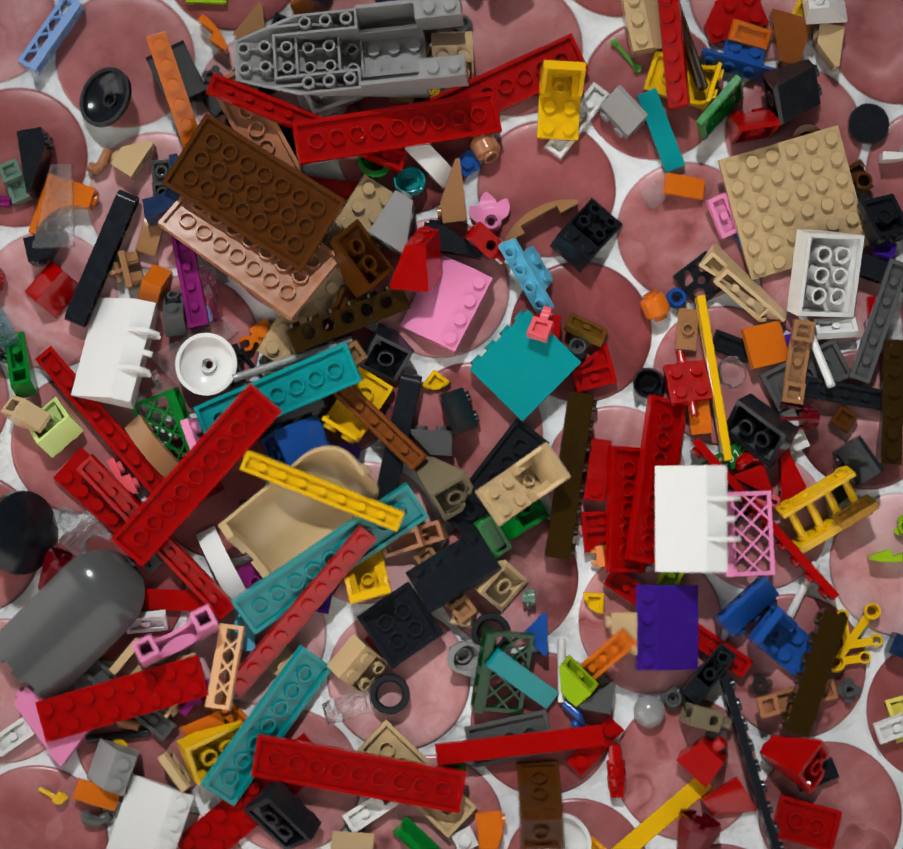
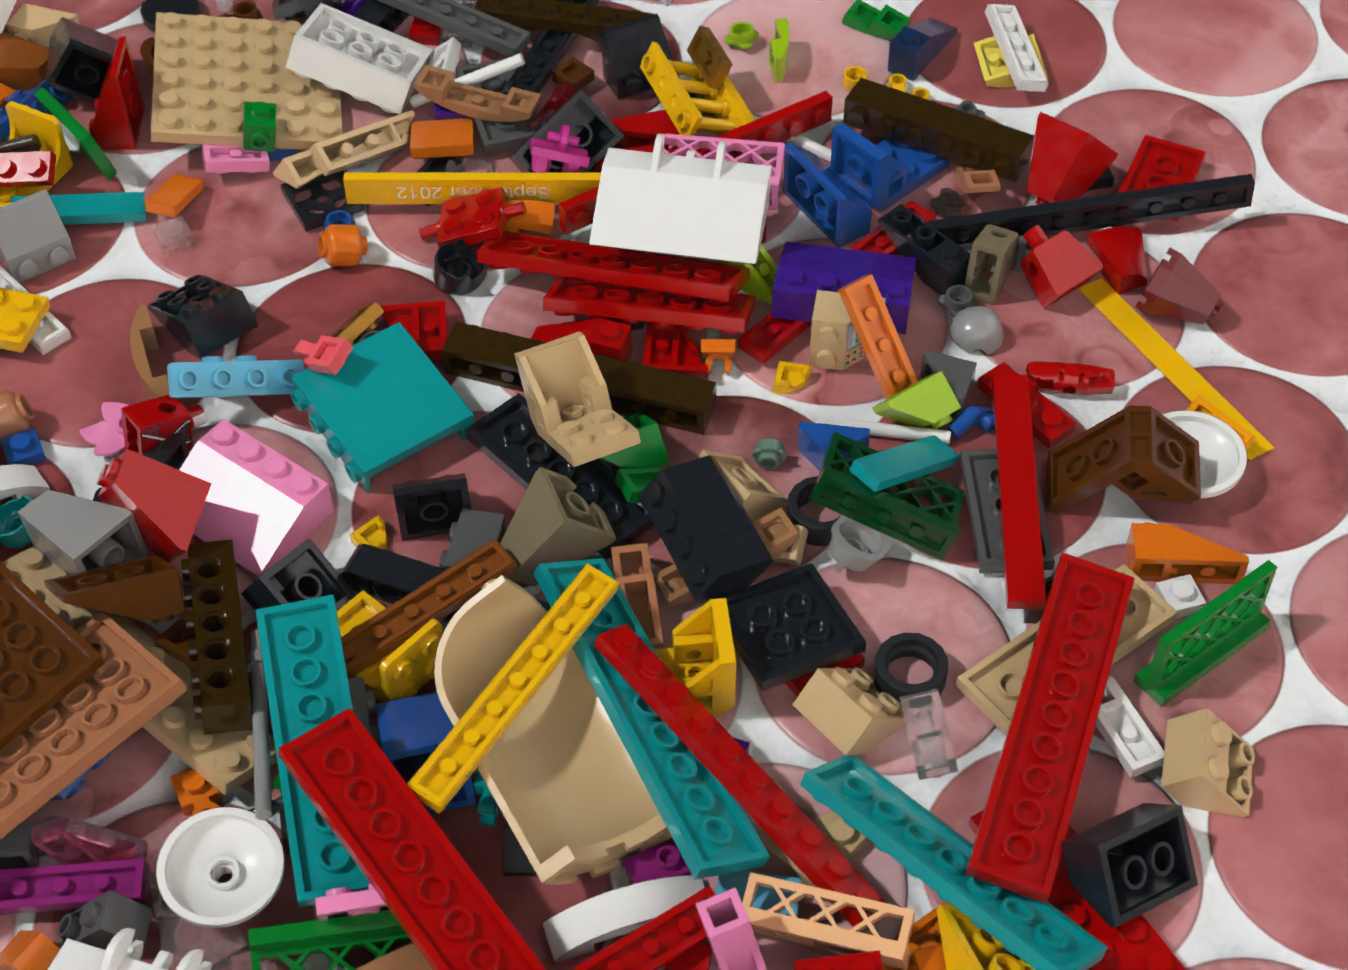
camera: 80 degrees left, 35 degrees down
medium nougat slope [436,158,467,223] -> none
medium nougat plate [675,308,698,351] -> none
none -> green bracket [243,101,276,152]
none -> dark pink hips [529,124,590,173]

